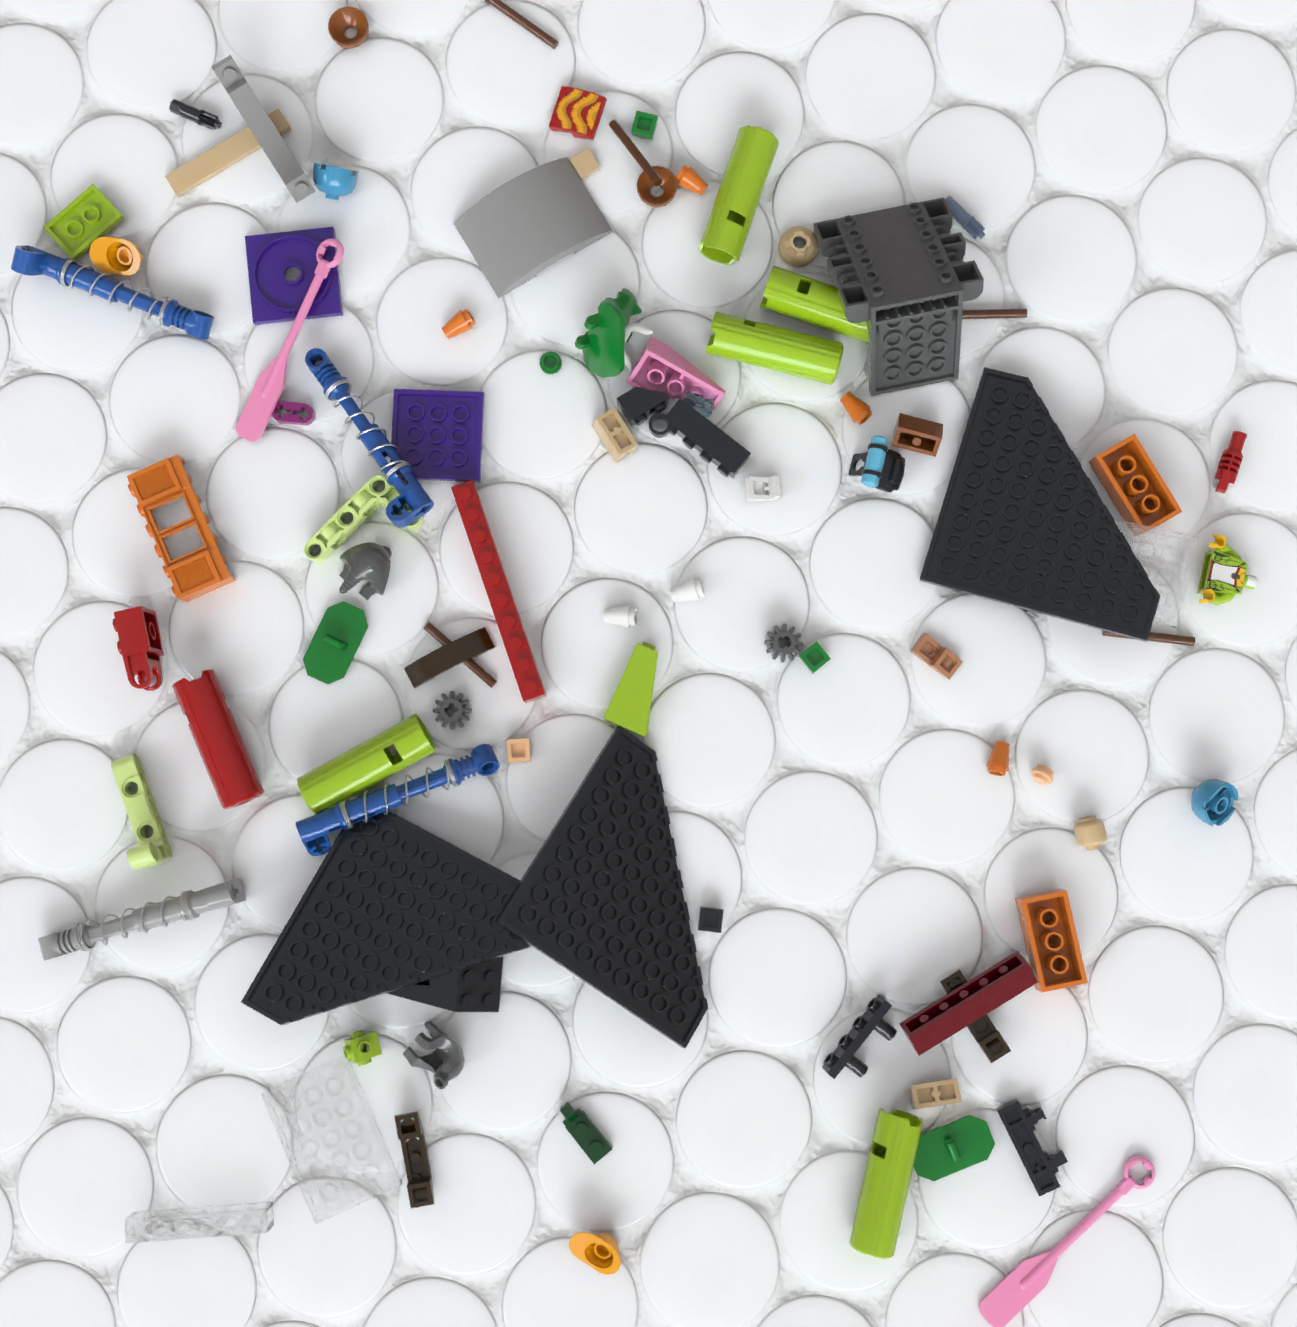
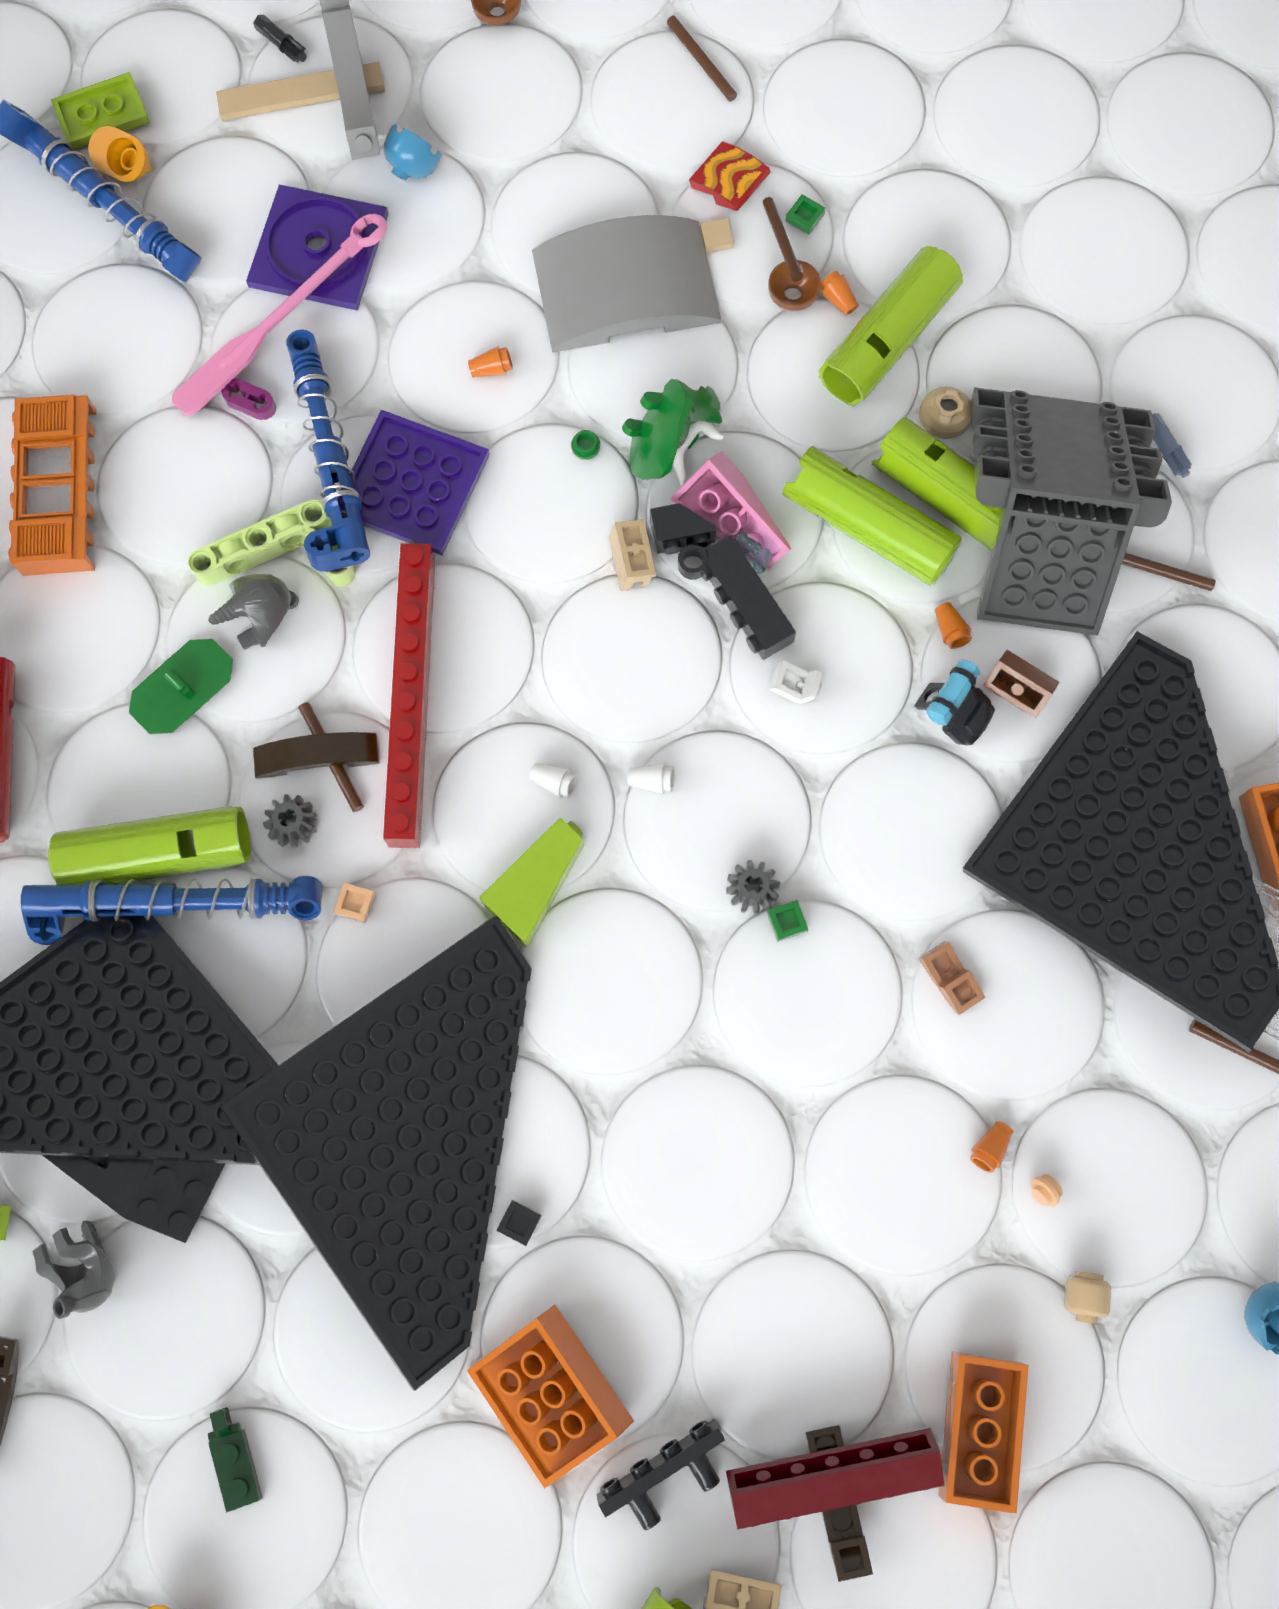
camera: 20 degrees right, 10 degrees down
none -> orange slope [467,1305,634,1489]

